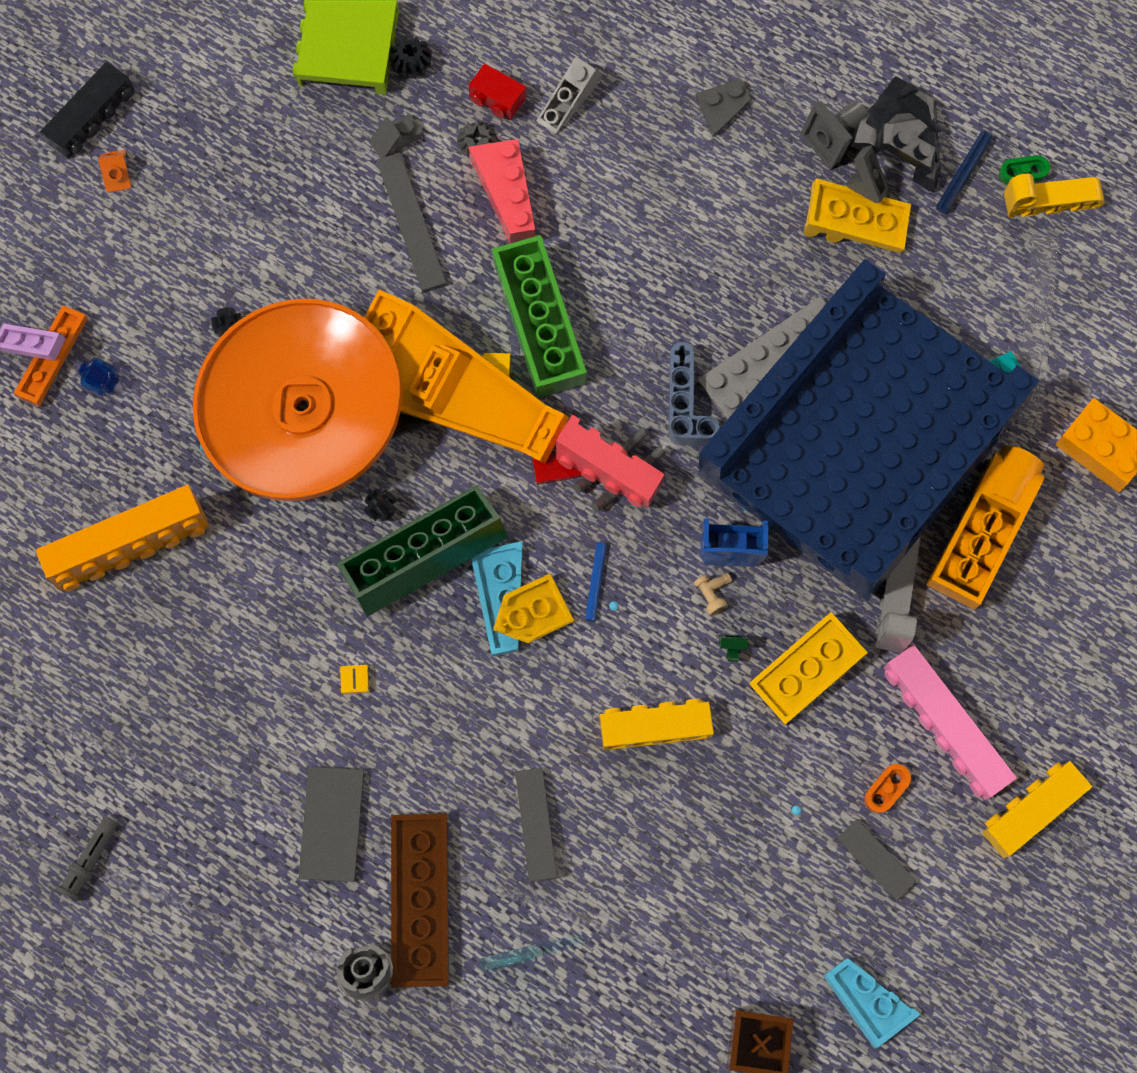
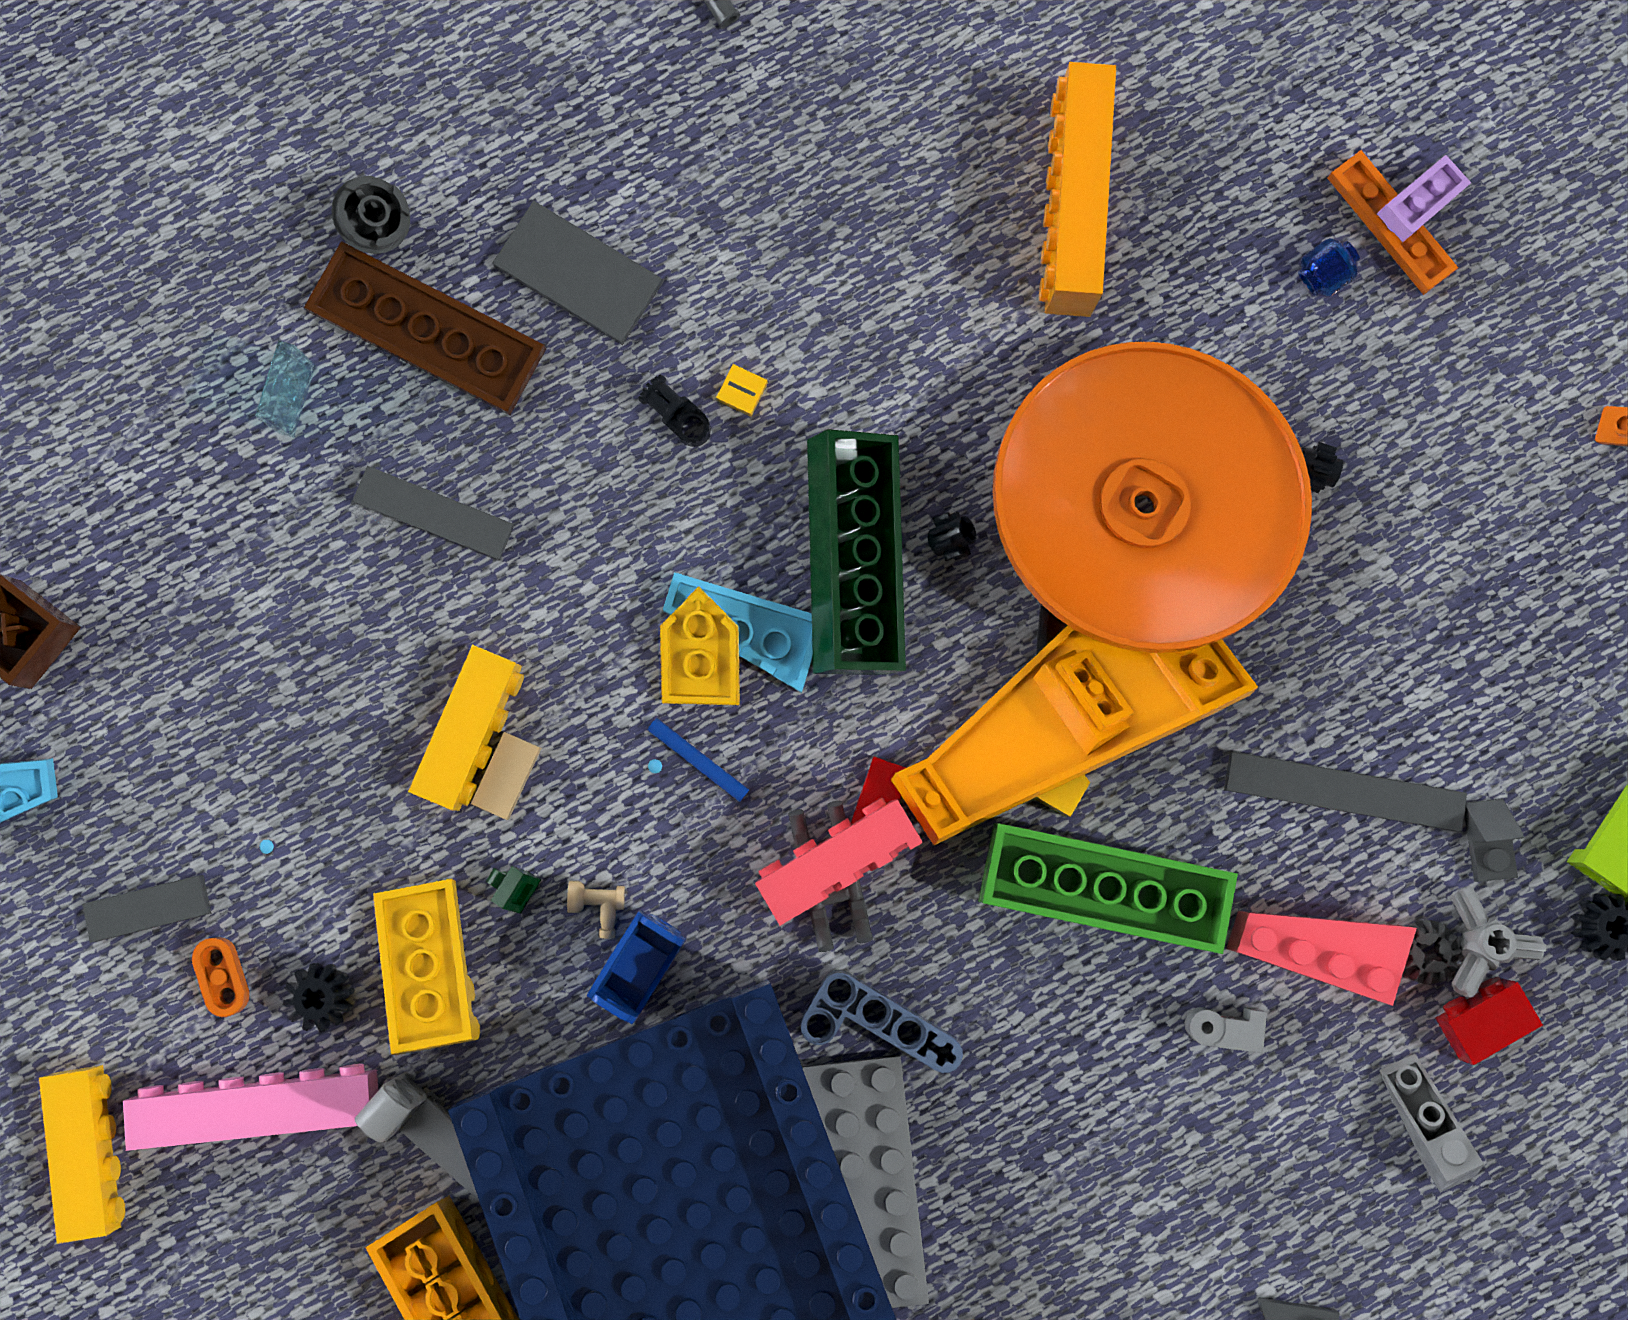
camera: 120 degrees right, 10 degrees up
none -> black gear [282,962,355,1032]
none -> tan tile [471,732,542,820]
none -> black connector [638,374,711,447]
none -> light grey leg [1184,1007,1267,1053]
none -> light grey bush [1451,886,1547,998]

